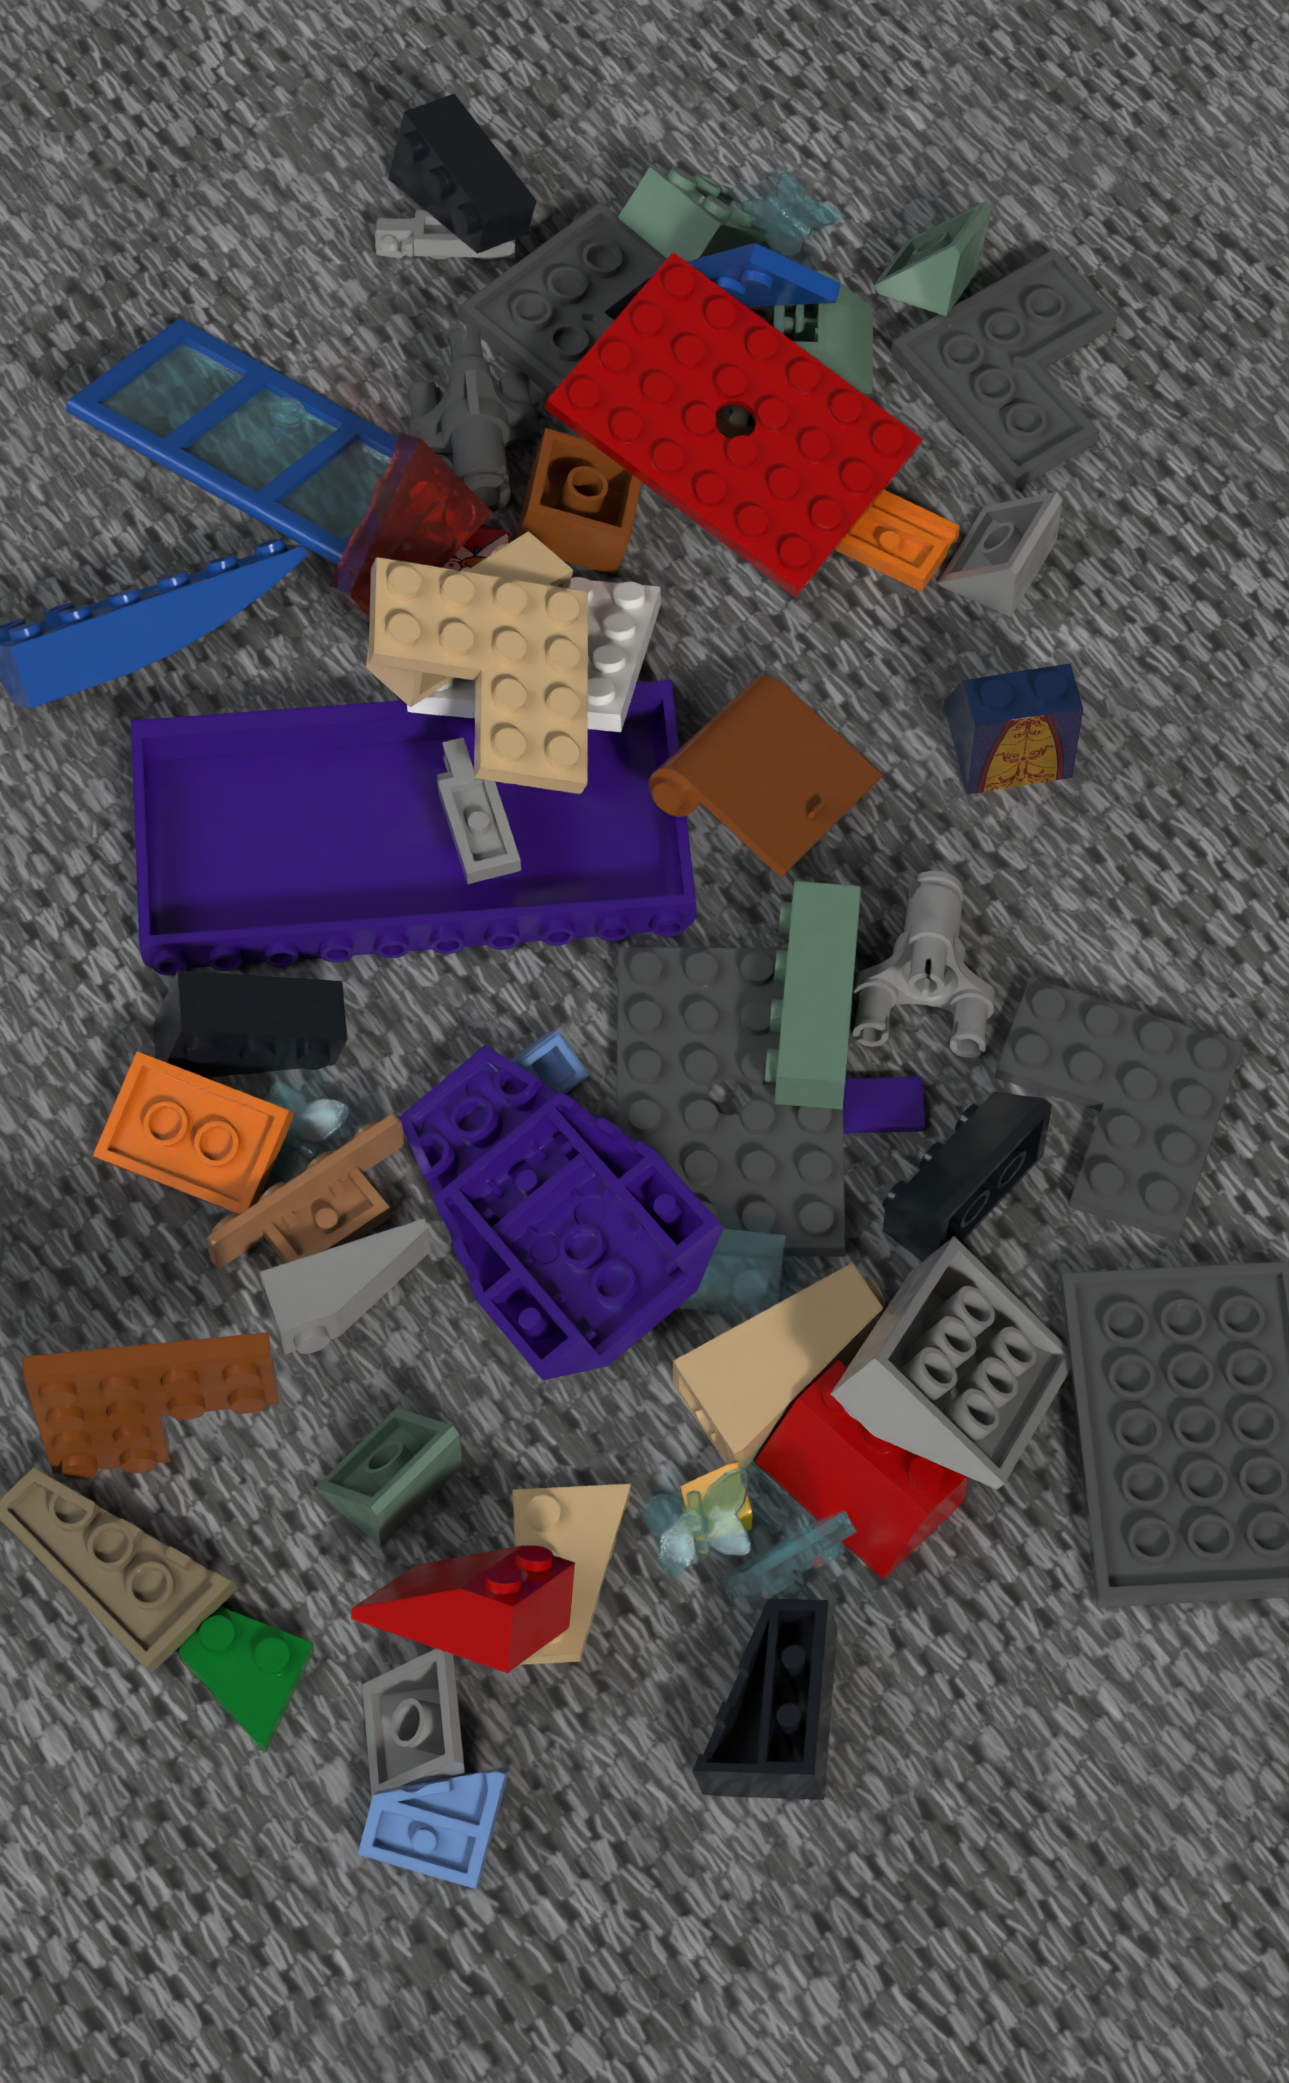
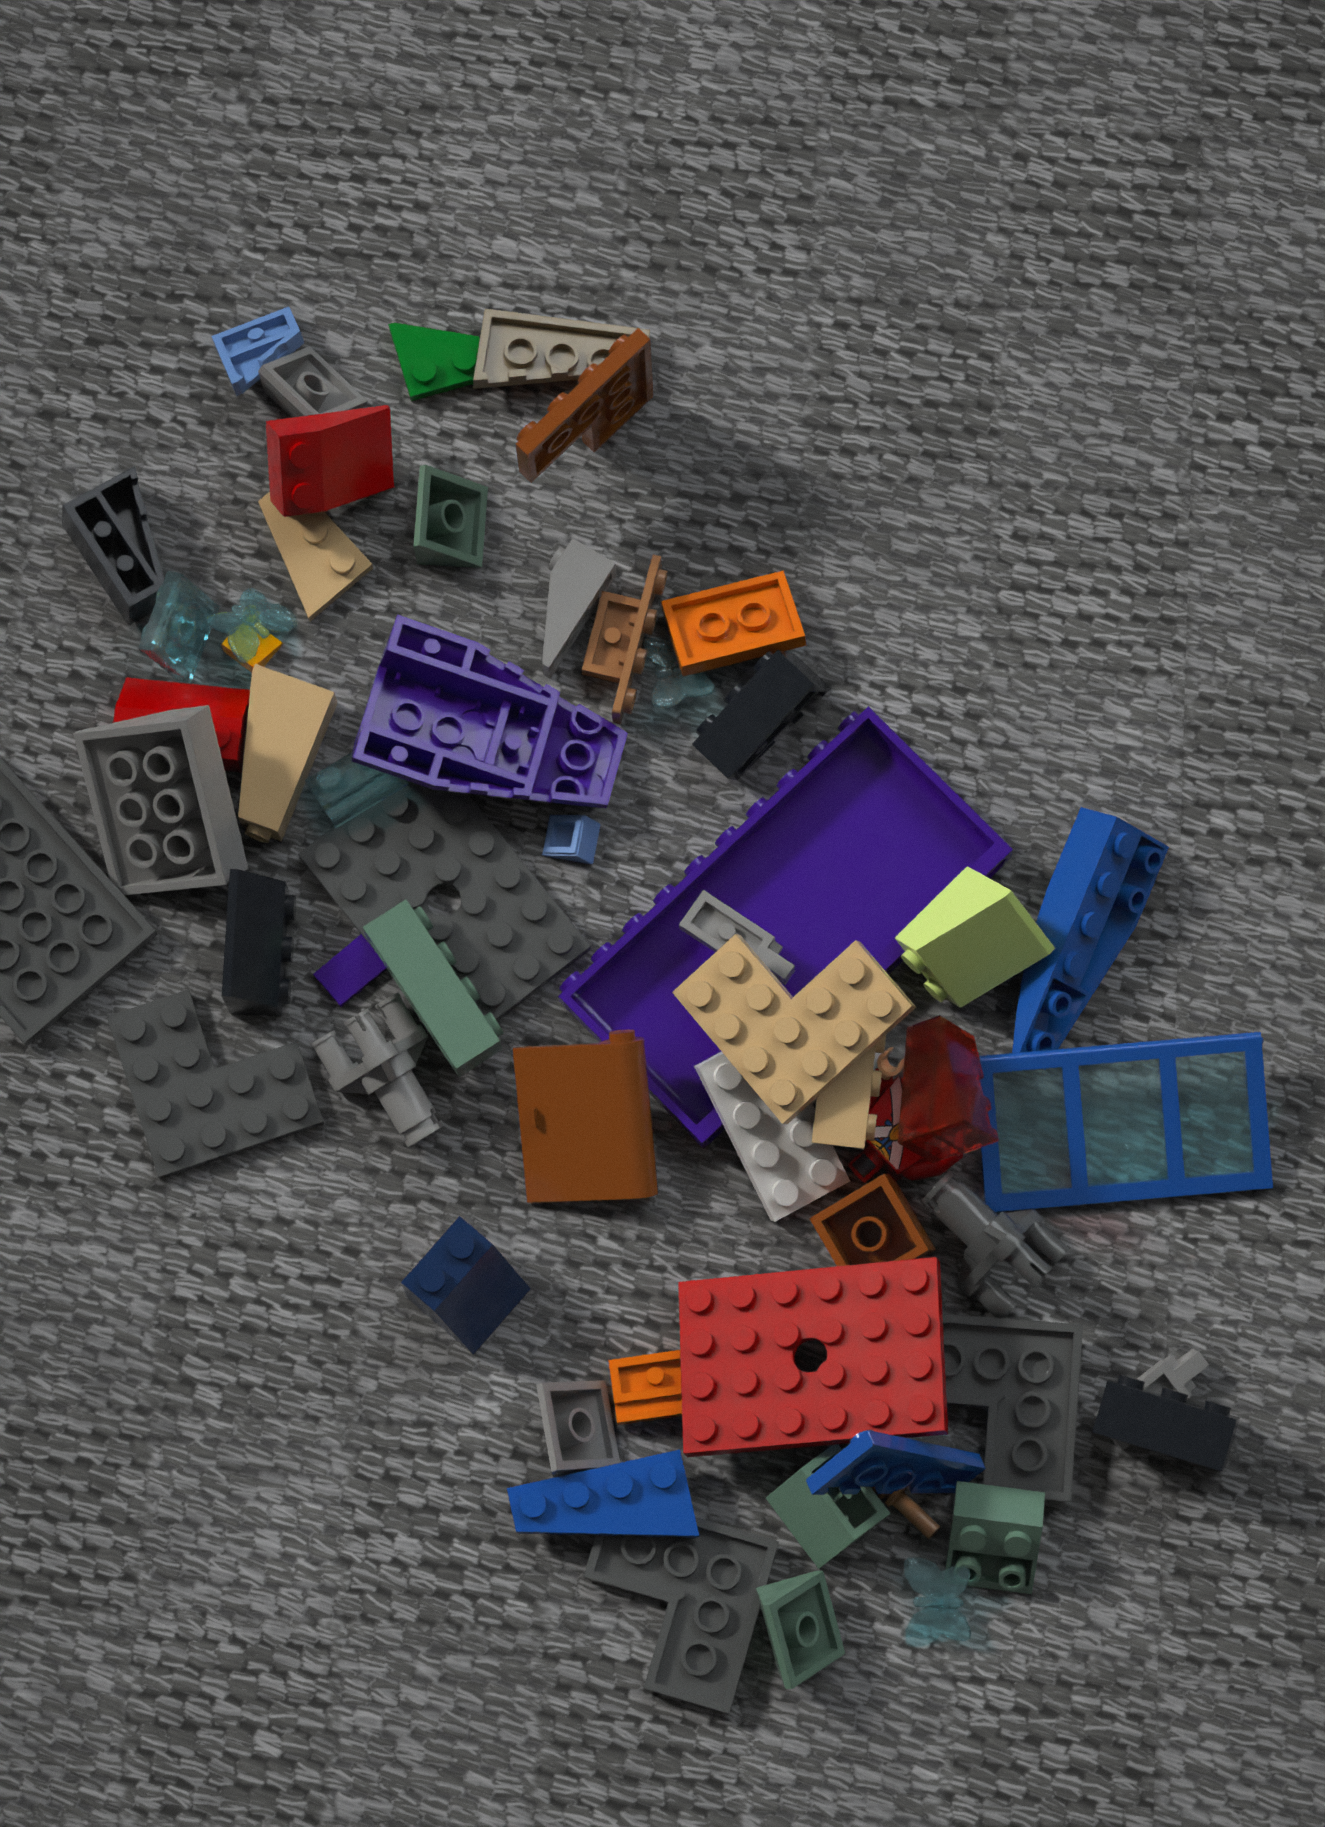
camera: 145 degrees right, 15 degrees up
none -> blue wing [507,1449,700,1538]
none -> yellowish green slope [895,866,1055,1008]

